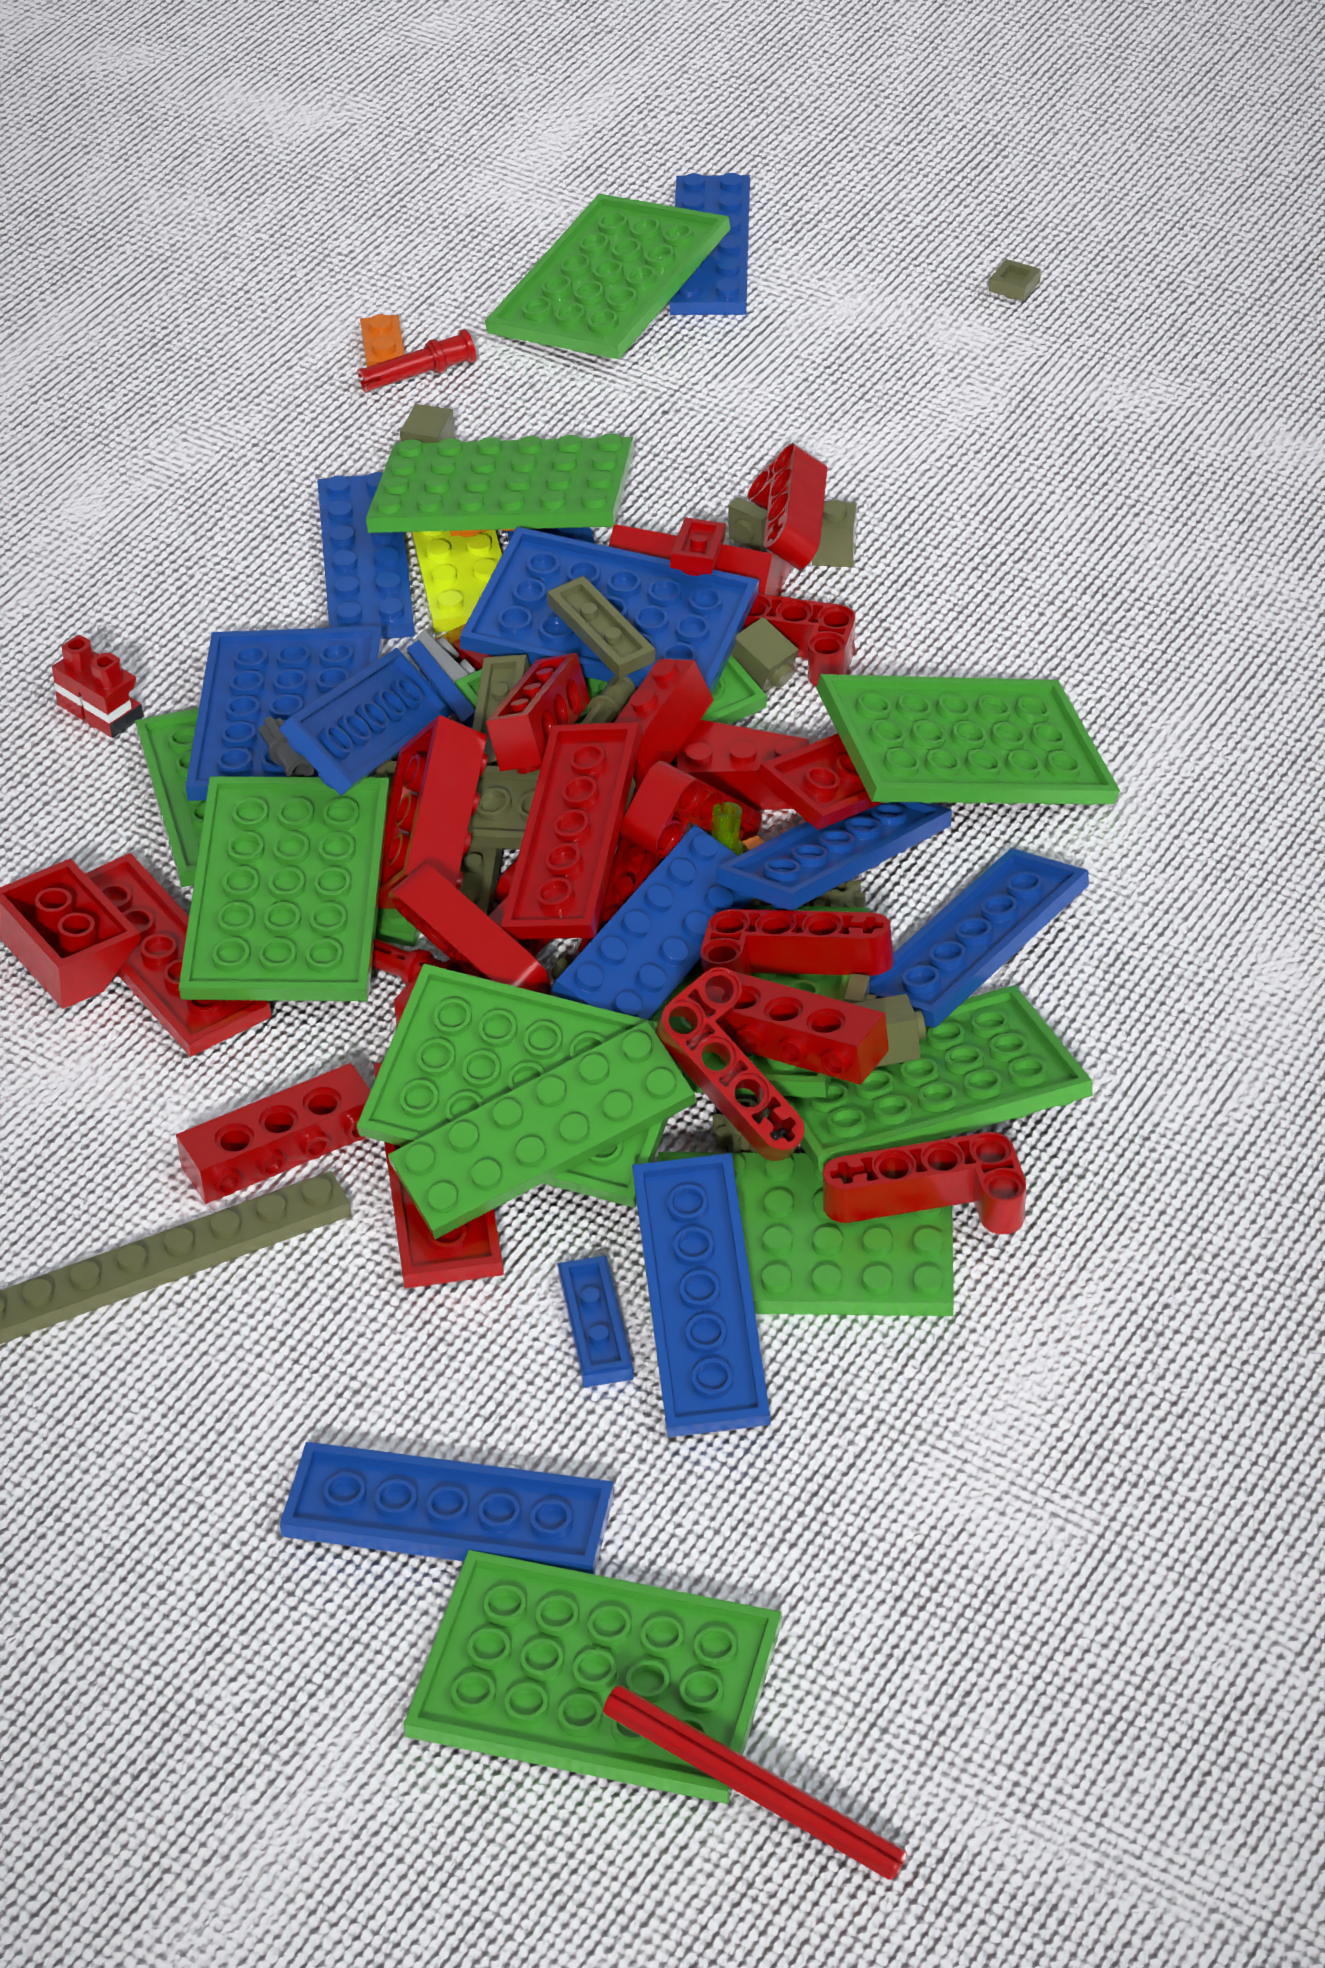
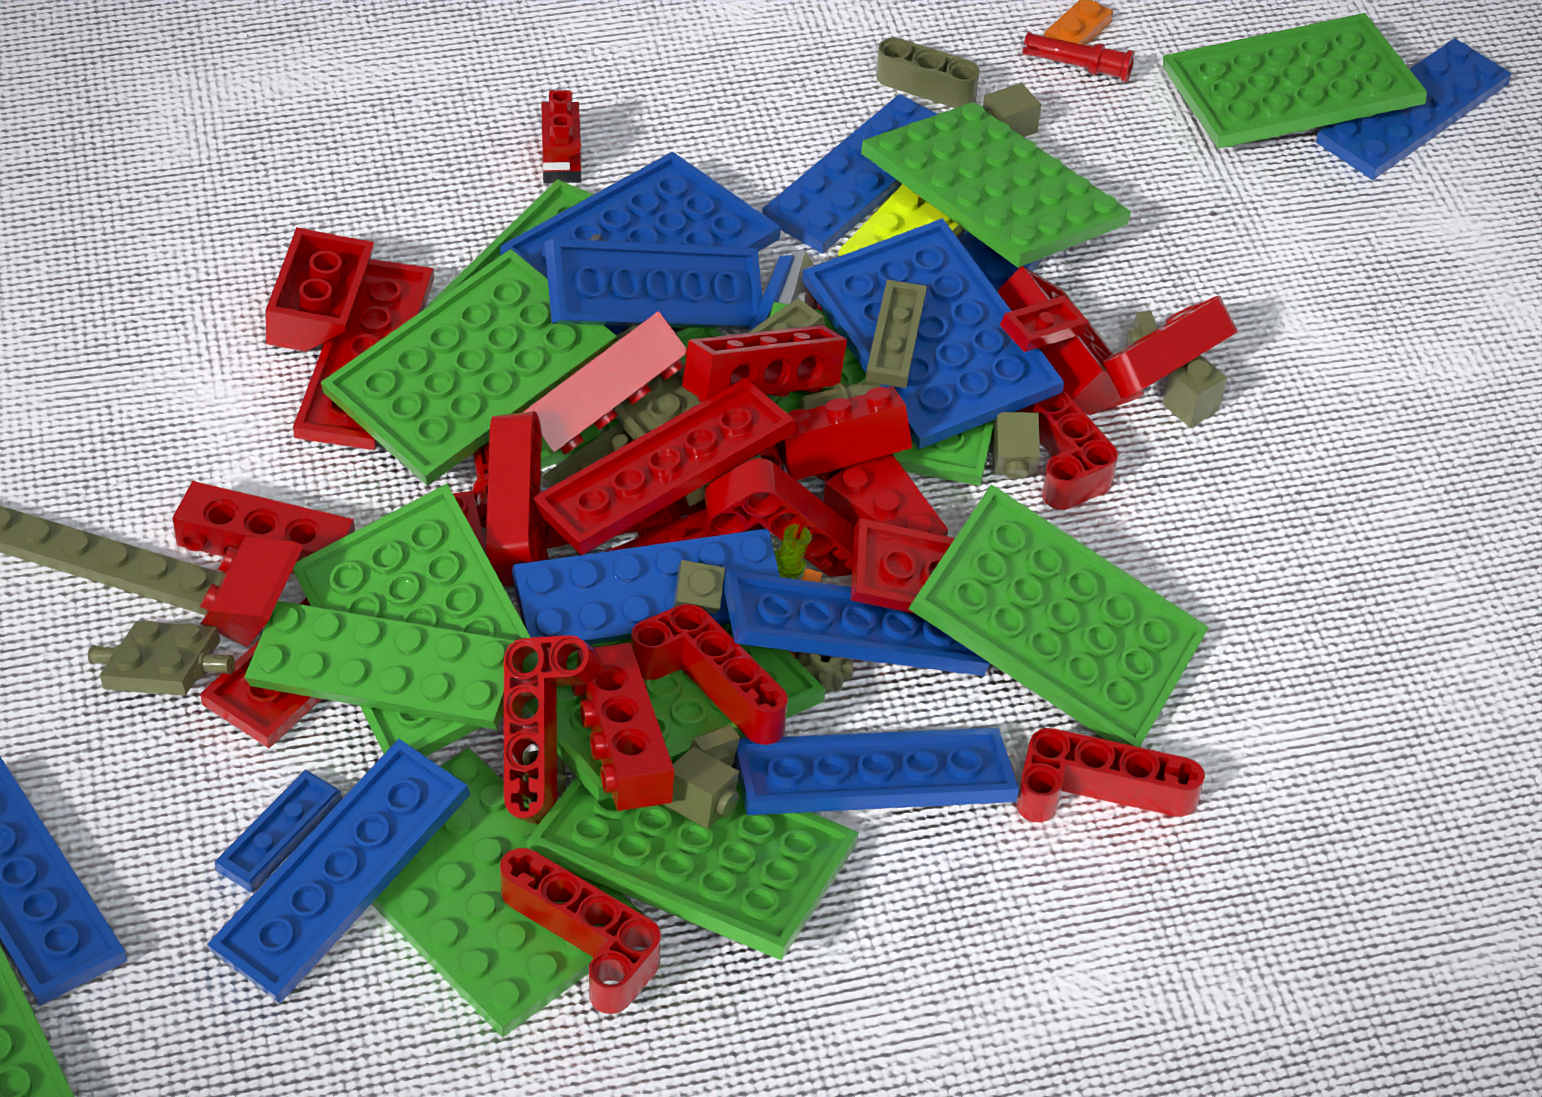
camera: 40 degrees right, 5 degrees up
none -> olive plate [88,621,235,696]
none -> red slope [199,536,304,648]
none -> olive plate [673,560,725,615]
none -> olive beam [876,38,980,108]
none -> red beam [1017,728,1205,823]

